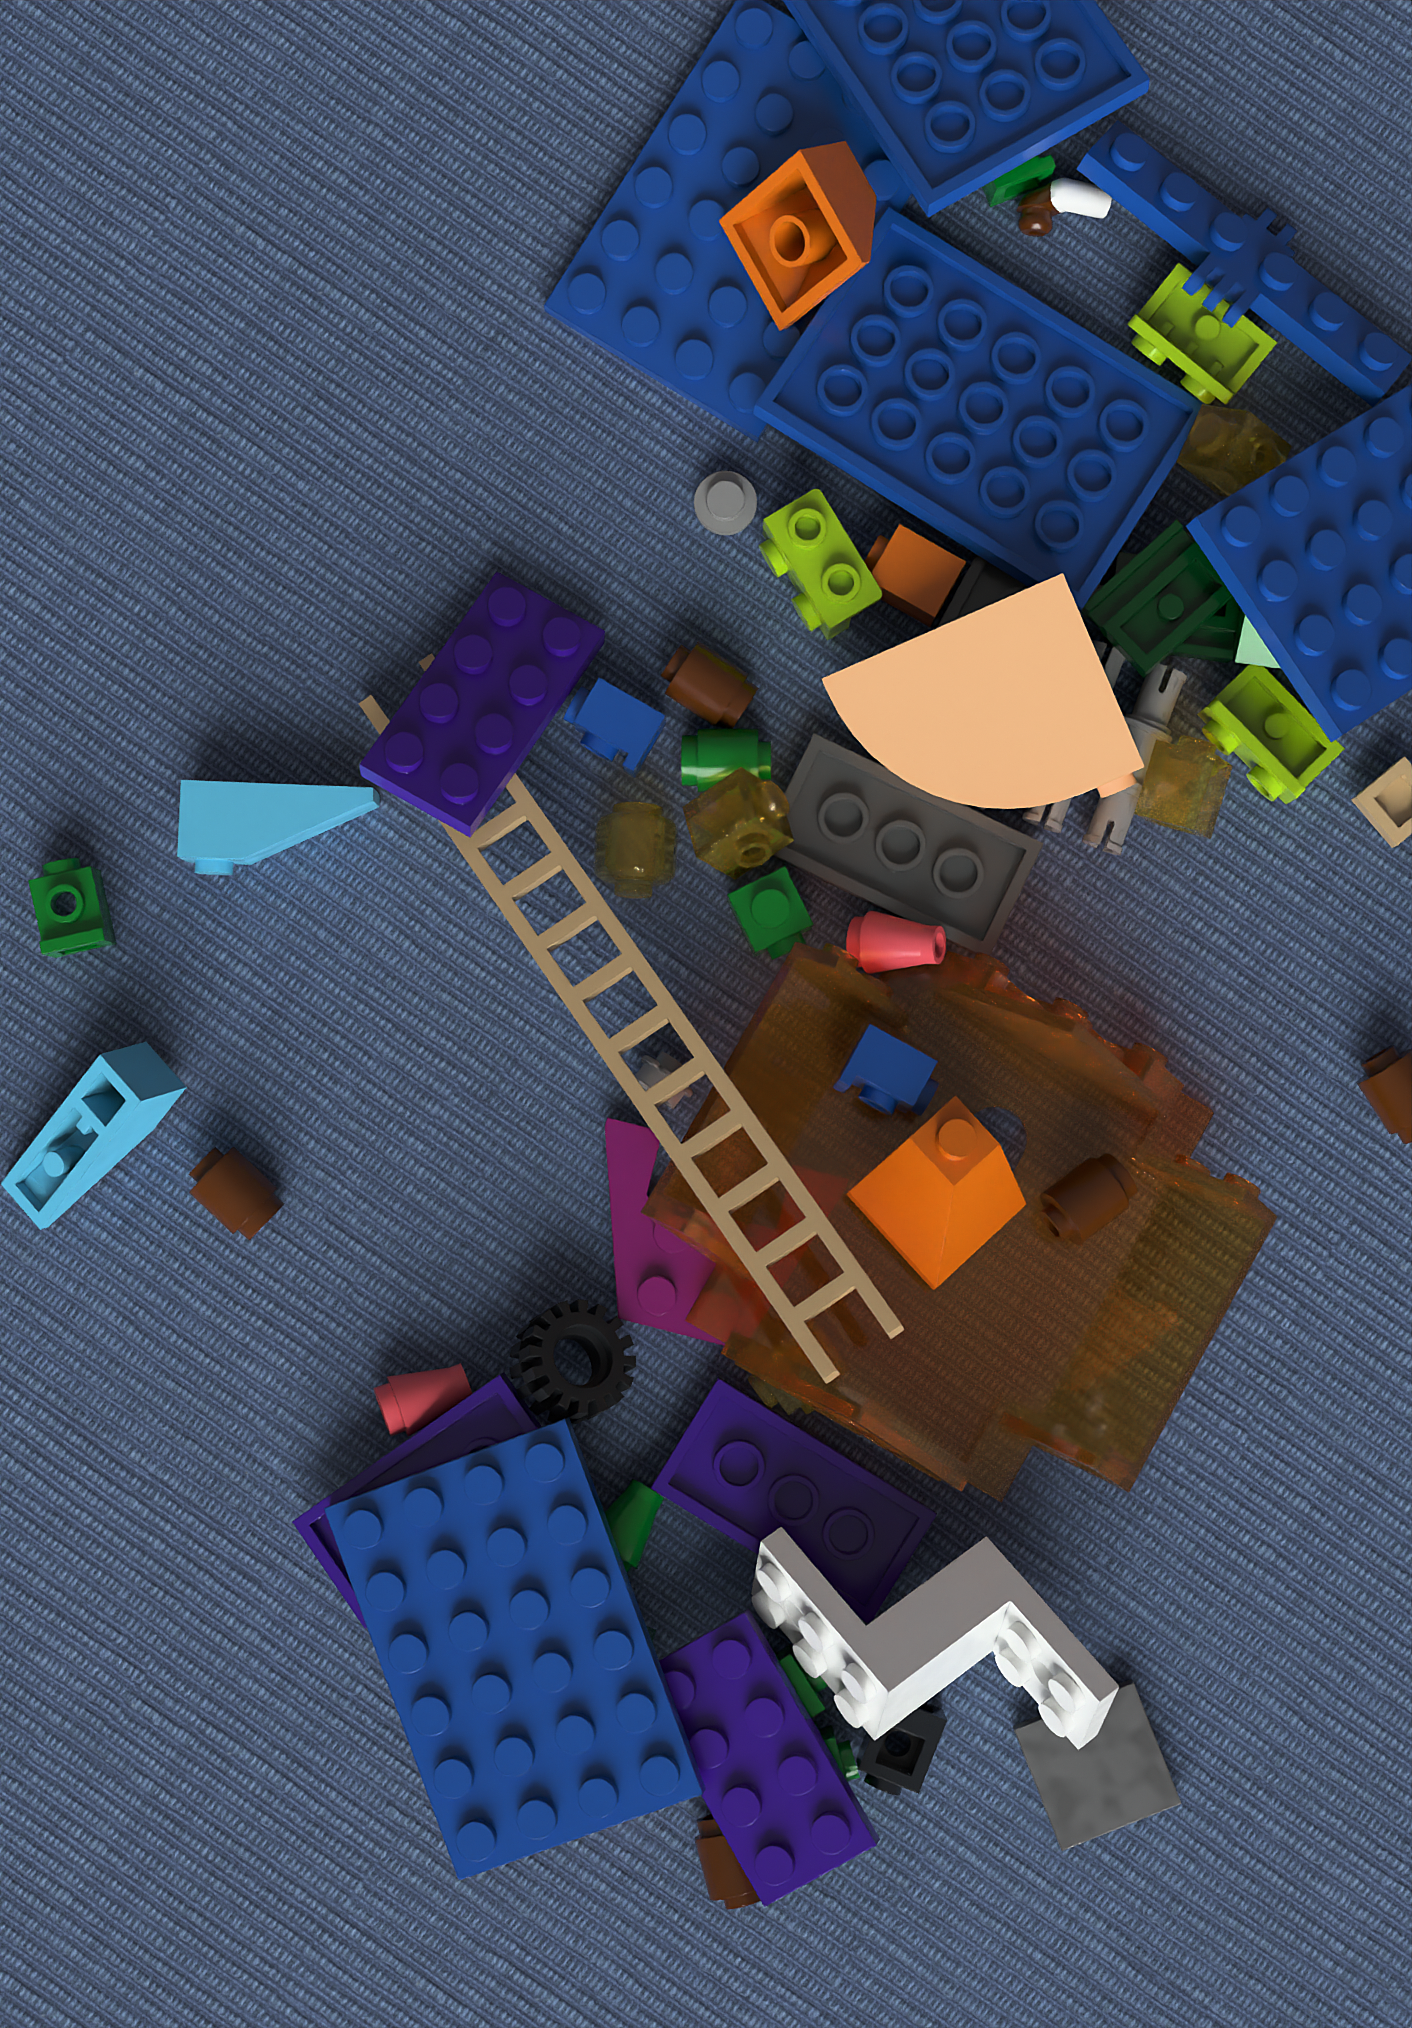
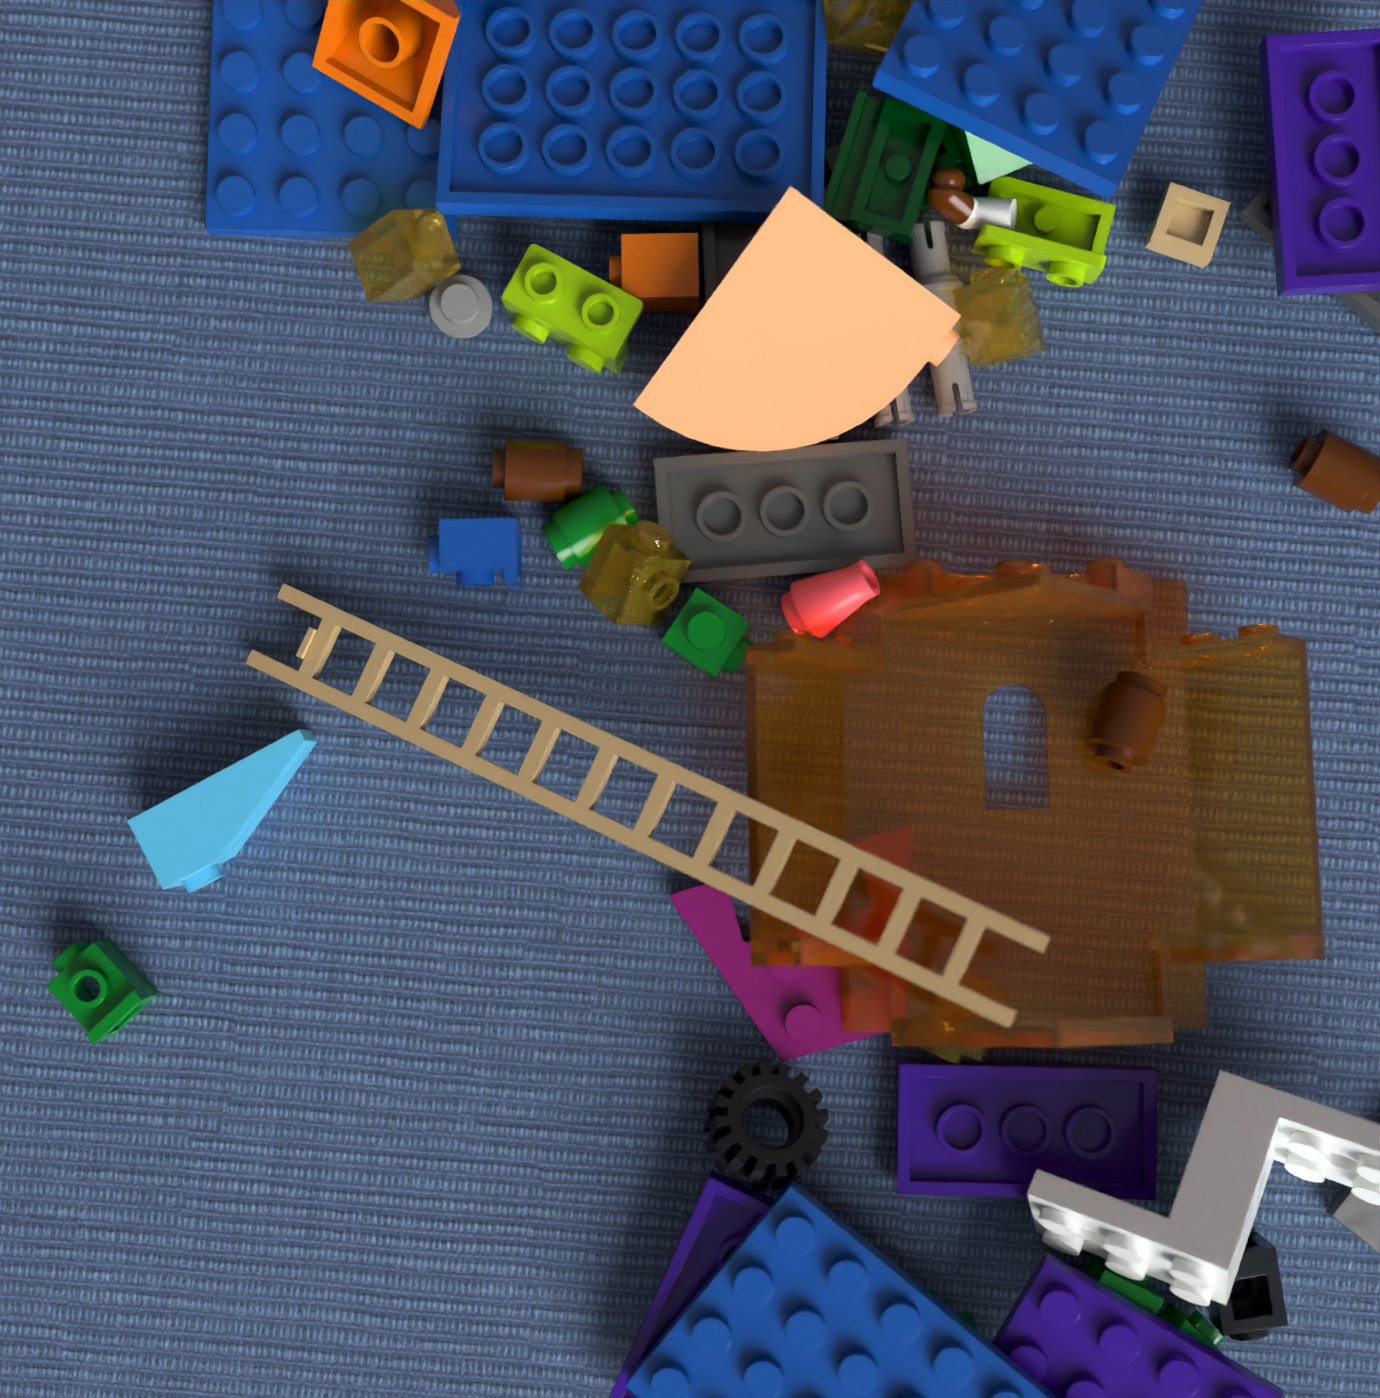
camera: 25 degrees left, 0 degrees up
medium azure slope [1,1042,187,1230] -> none
reddish brown brick [189,1146,285,1241] -> none
dark purple plate [359,571,605,838] -> none
coral cone [374,1363,472,1437] -> none
clear yellow head [593,802,678,898] -> none
green cone [604,1479,664,1573] -> none
light grey plate [635,1051,693,1109] -> none
blue brick [832,1024,939,1116] -> none
orange slope [846,1095,1026,1290] -> none
none -> clear yellow brick [348,209,461,302]
none -> arm [926,167,1017,230]

